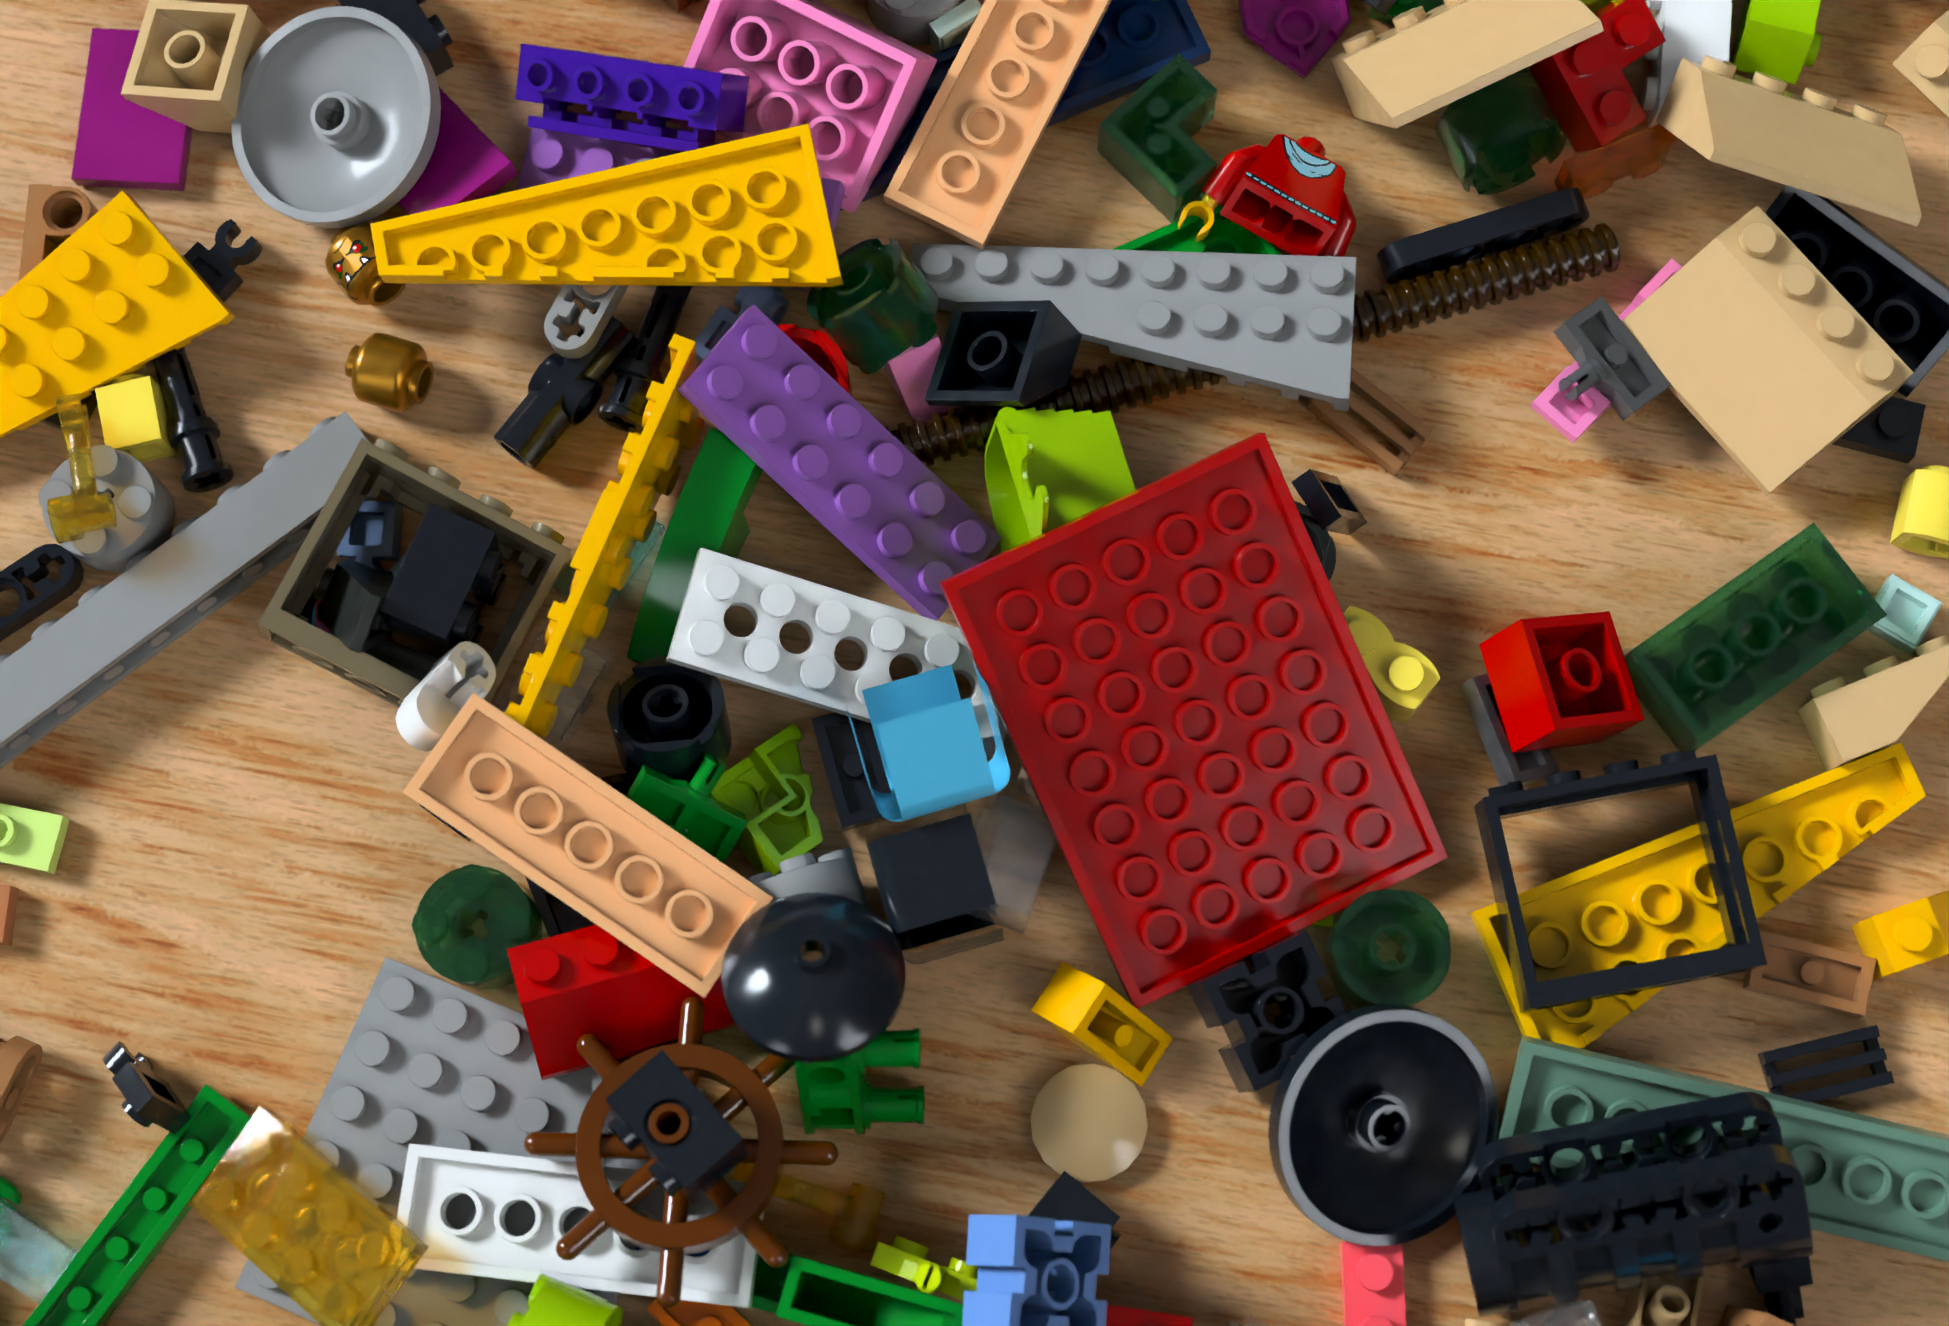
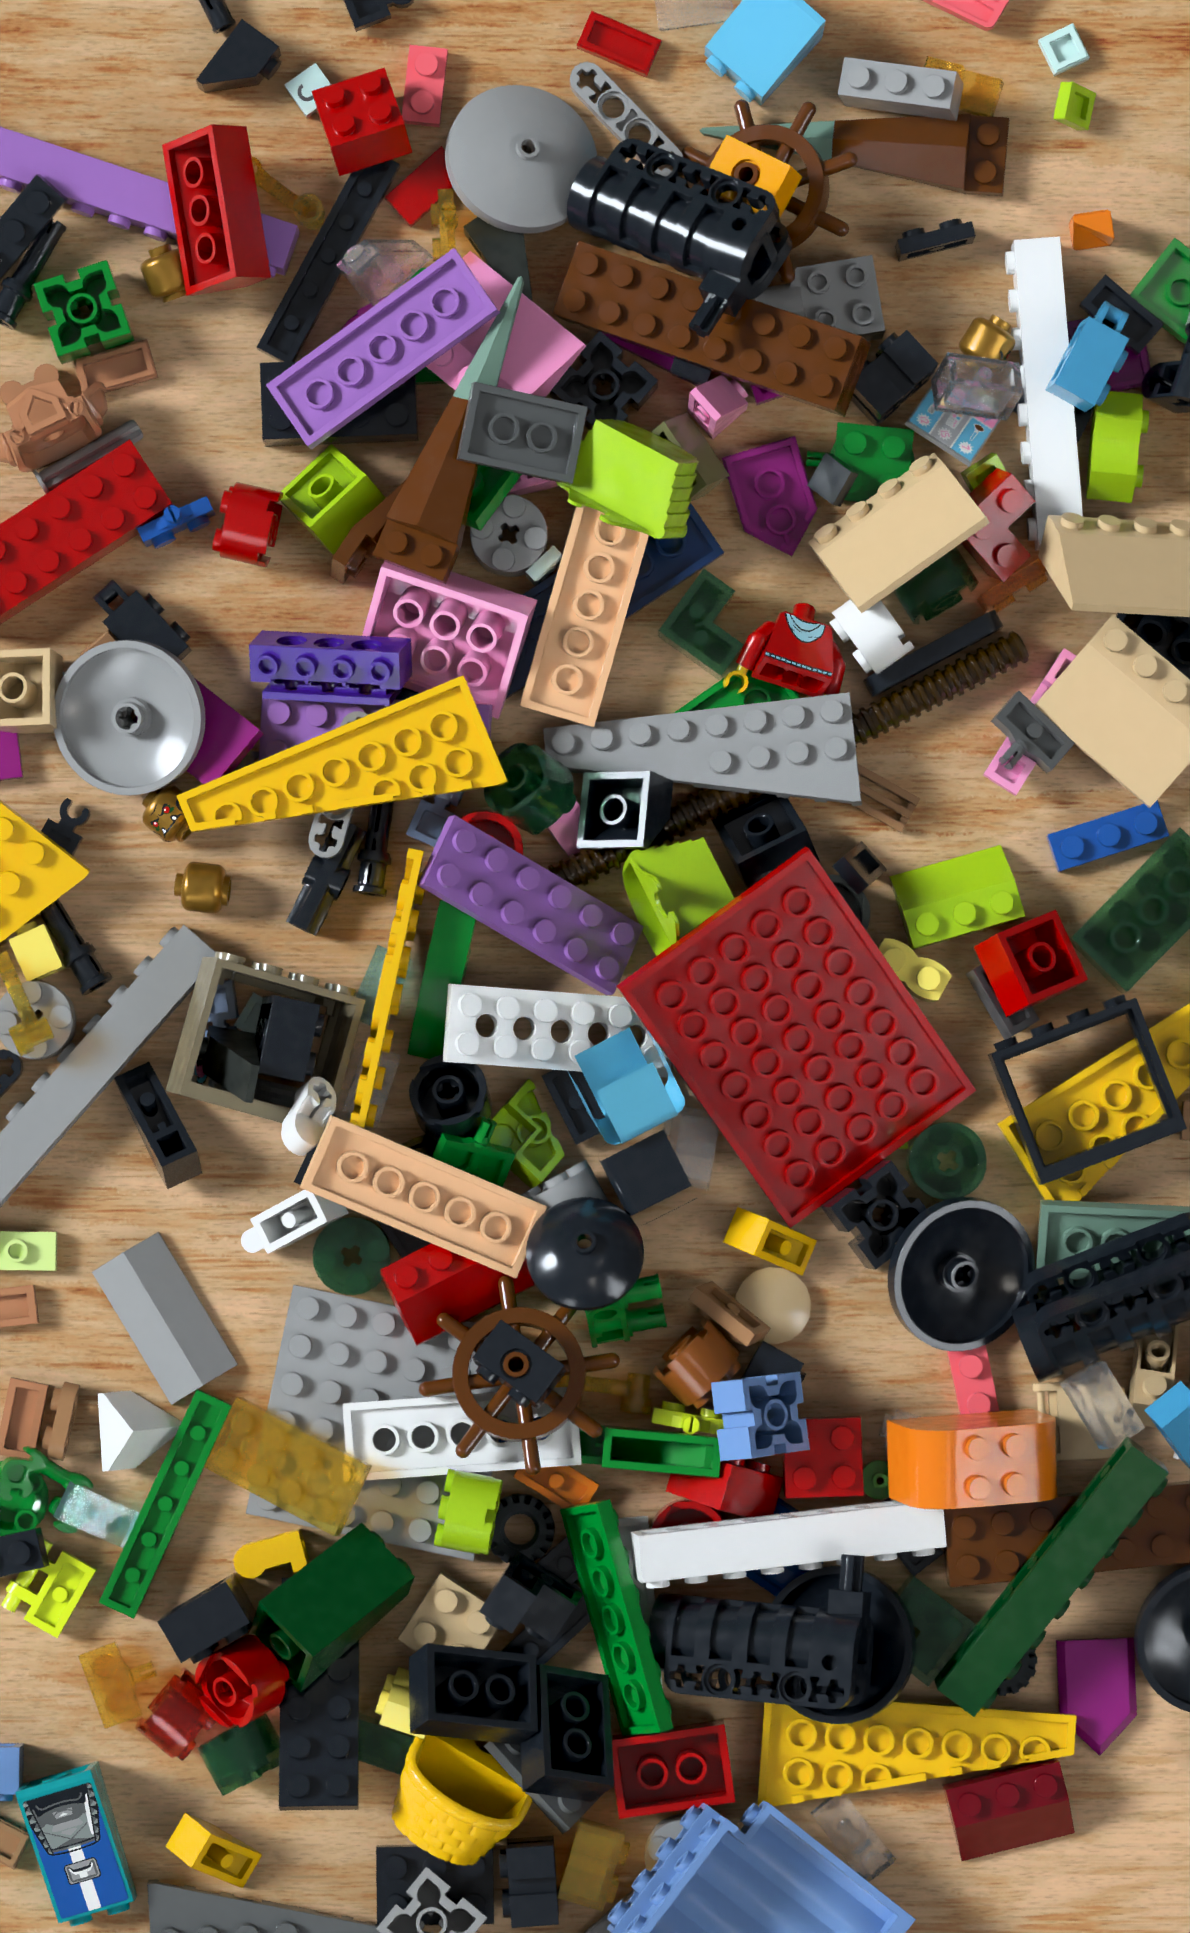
camera: 20 degrees left, 10 degrees up
black plate [103,1041,191,1134] -> none
none -> light grey slope [92,1232,238,1405]
none -> white slope [98,1391,182,1471]
none -> black slope [114,1062,202,1189]
none -> white brick [241,1190,349,1254]
none -> dark orange brick [652,1318,741,1409]
none -> medium nougat plate [688,1281,771,1347]
none -> black slope [711,793,820,889]
none -> white brick [829,600,915,675]
none -> lime slope [889,845,1025,950]
none -> blue plate [1046,800,1169,872]

